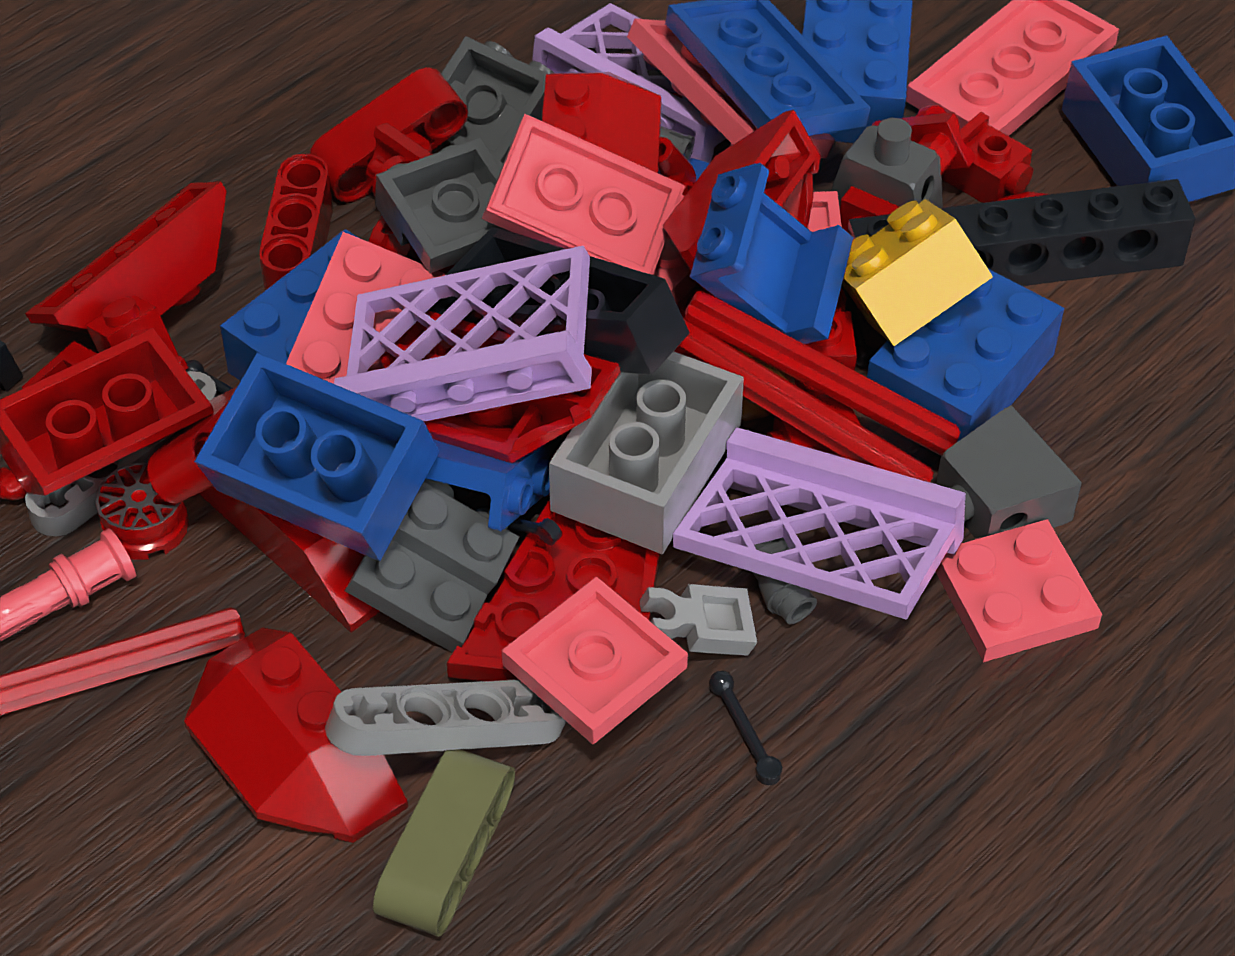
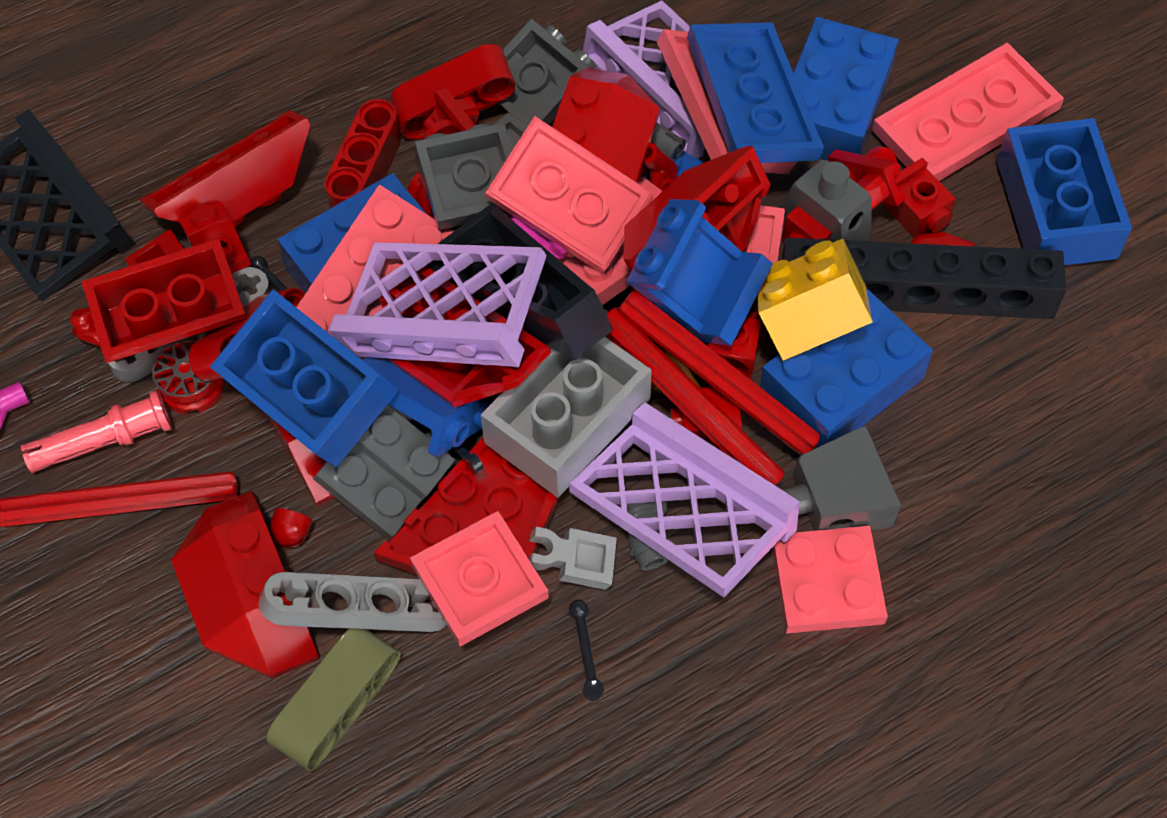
camera: 15 degrees right, 10 degrees up
none -> red hinge [270,508,313,548]

